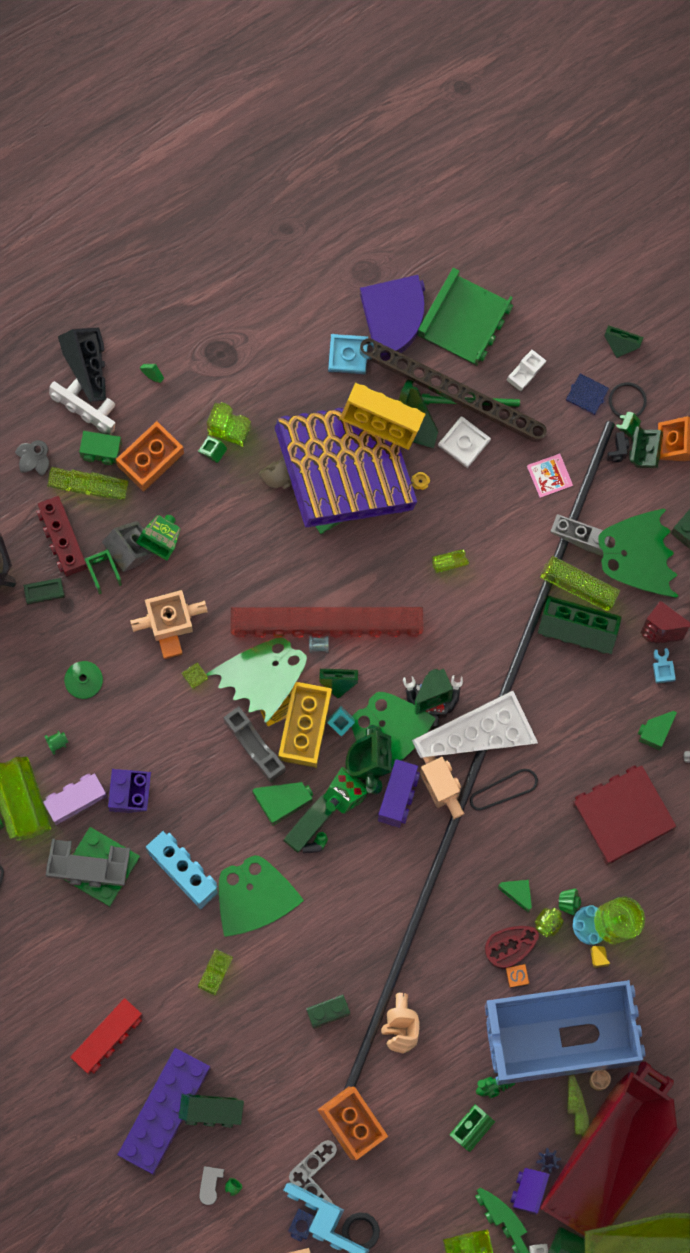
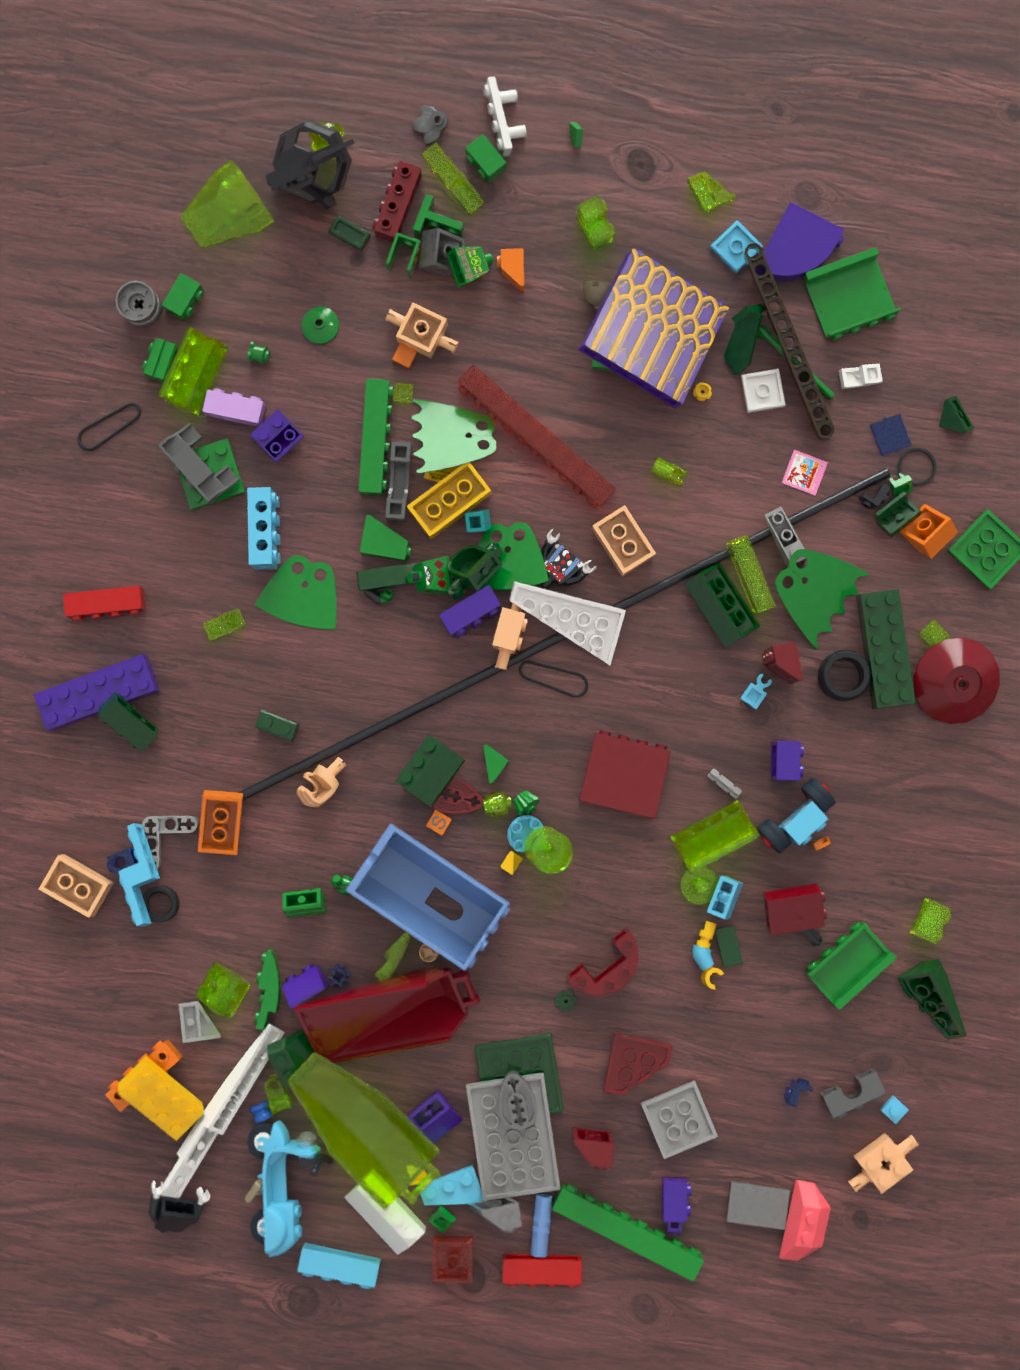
camera: 50 degrees right, 10 degrees up
black wedge [58,327,106,402] -> none
orange brick [116,421,184,492] -> none
green slope [198,436,227,463] -> none
light grey leg [199,1166,224,1205] -> none
green hinge [225,1178,242,1196] -> none
clear light blue bush [309,636,329,653] -> none
dark green slope [319,669,358,699] -> none
yellow brick [340,383,425,450] -> none
dark green slope [414,668,453,715] -> none
green slope [638,711,677,751] -> none
none -> green brick [358,379,394,496]
none -> dark green slope [395,734,465,807]
none -> green bracket [413,194,464,238]
none -> orange slope [497,249,524,292]
none -> light nougat brick [592,505,656,577]
none -> clear neon green wing [686,171,737,213]

